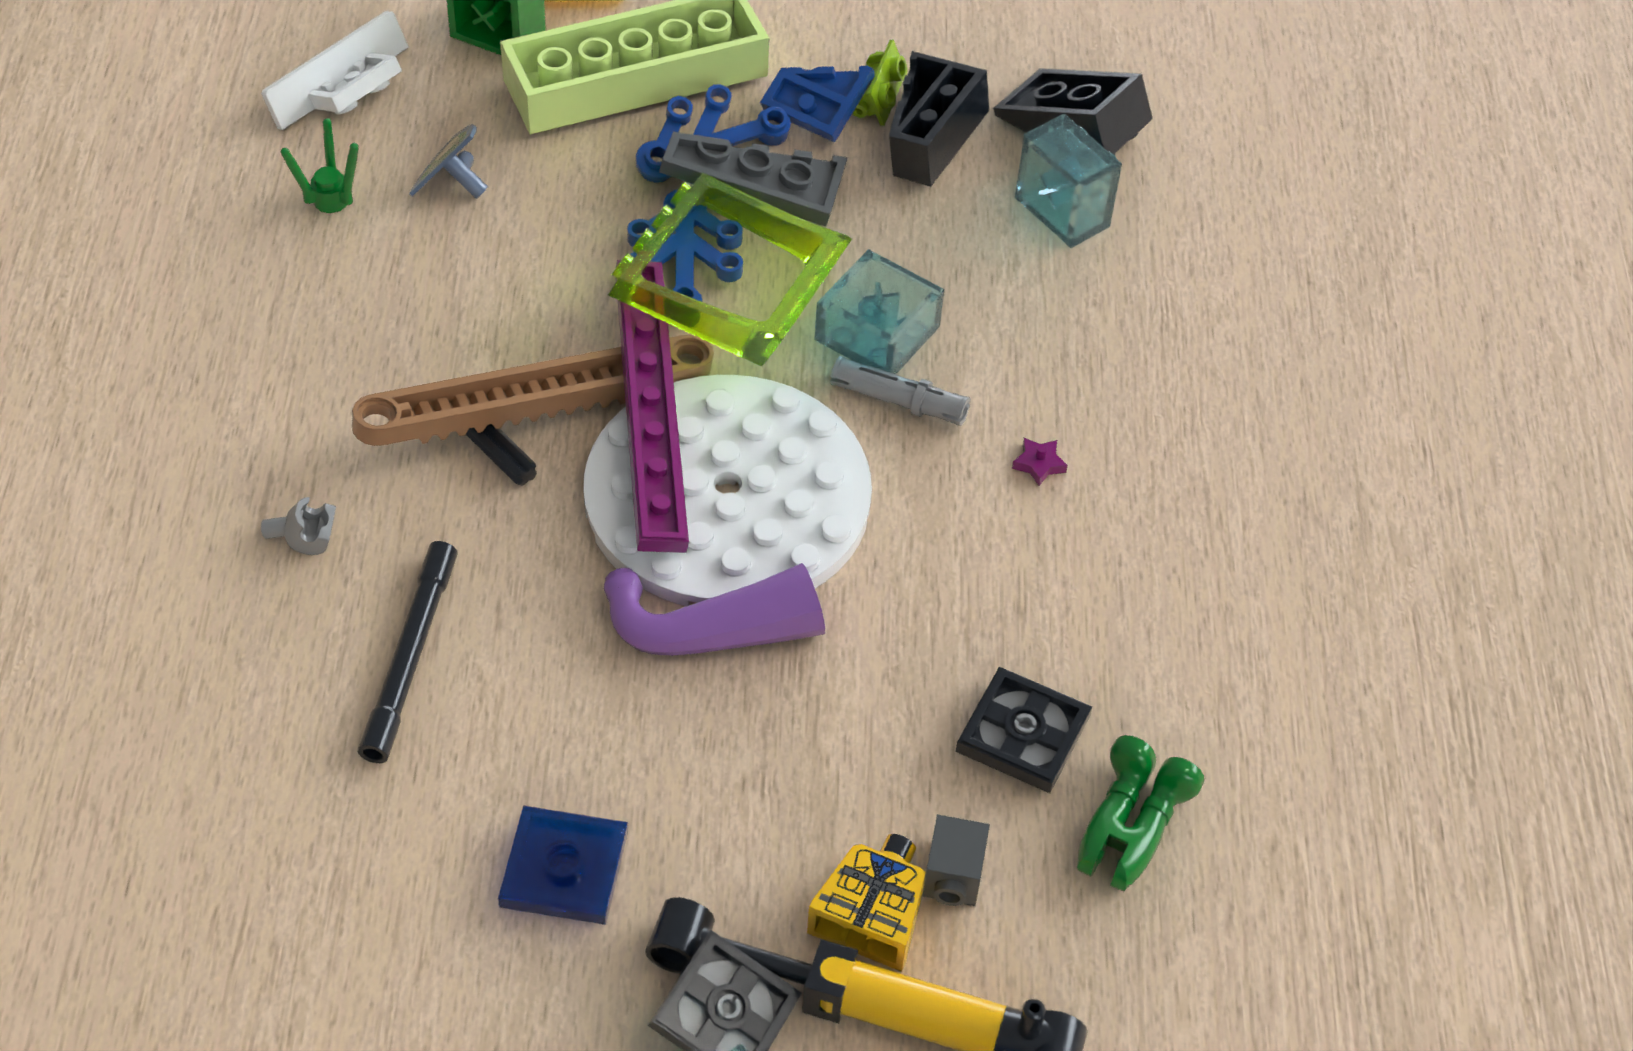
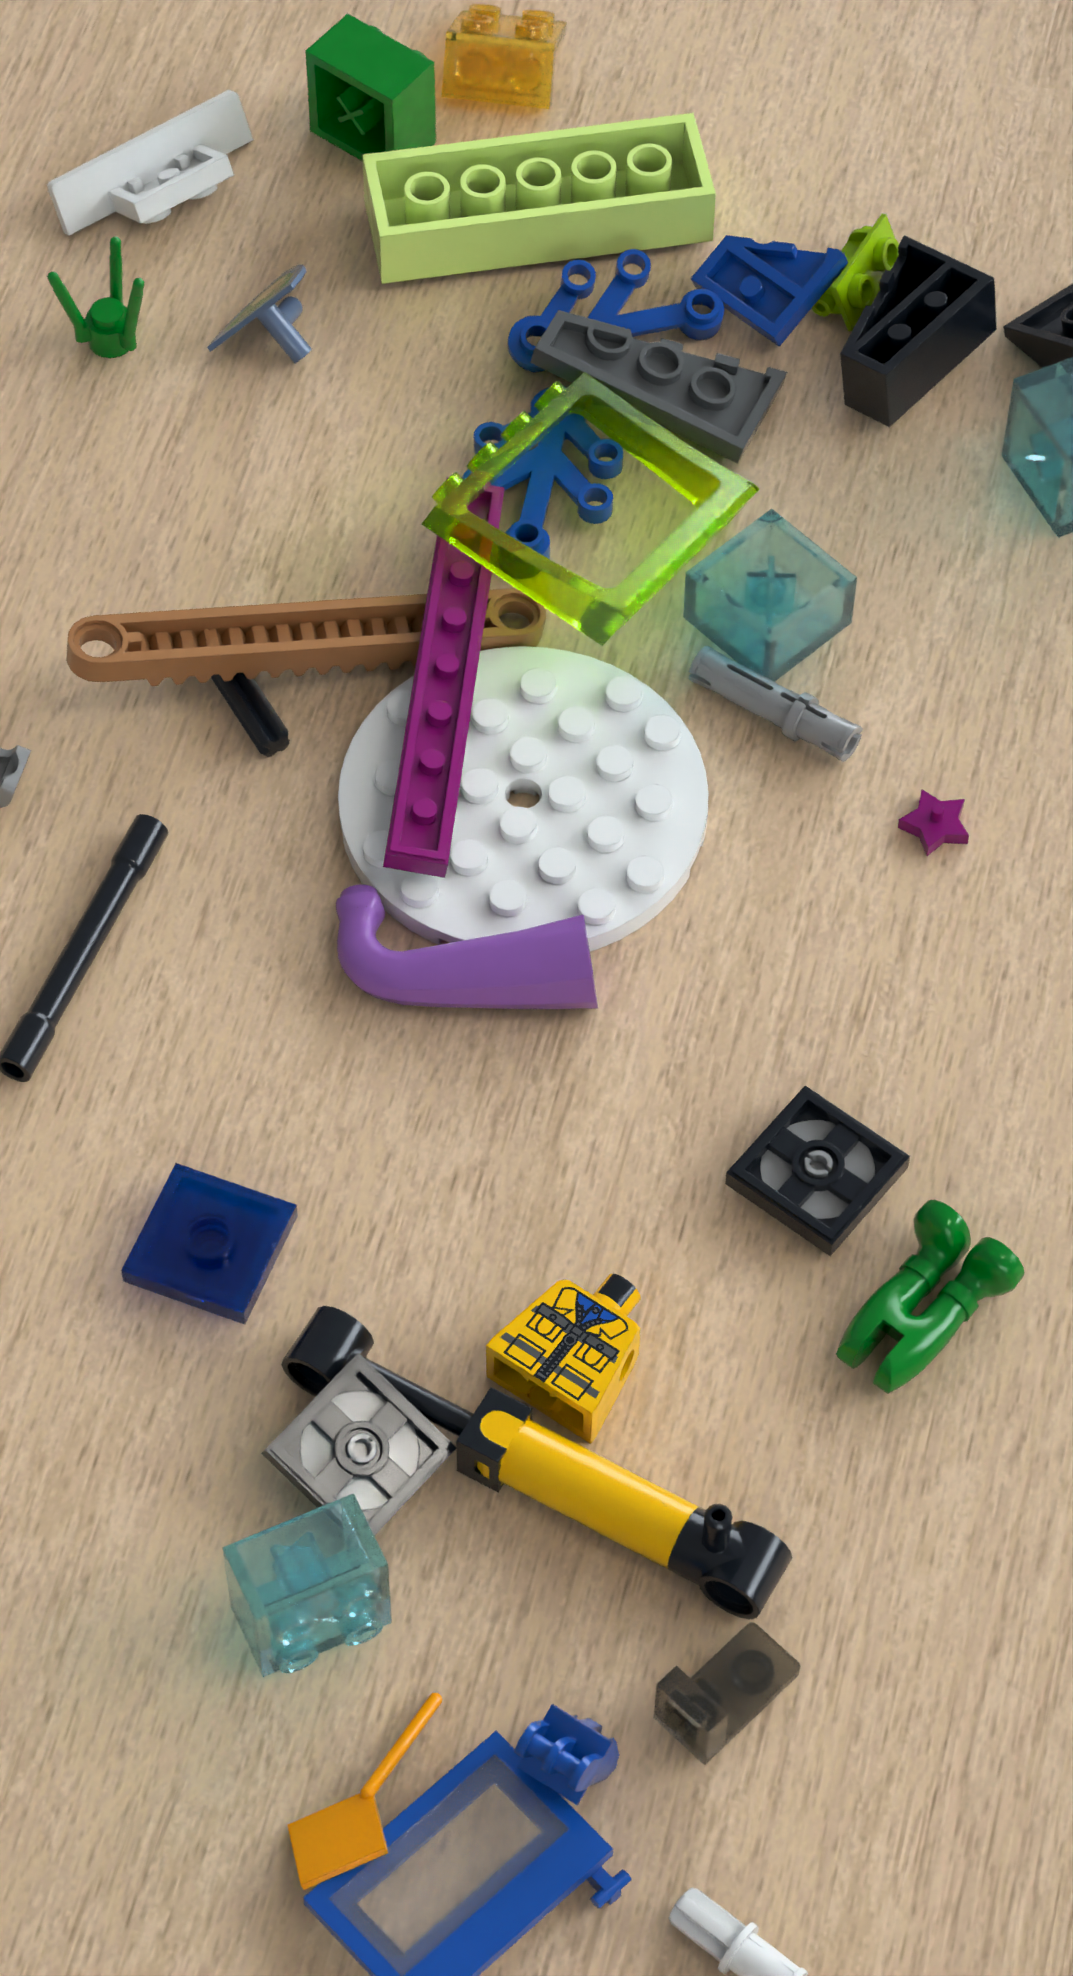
camera: 15 degrees right, 5 degrees up
dark grey brick [923,814,990,906] -> none

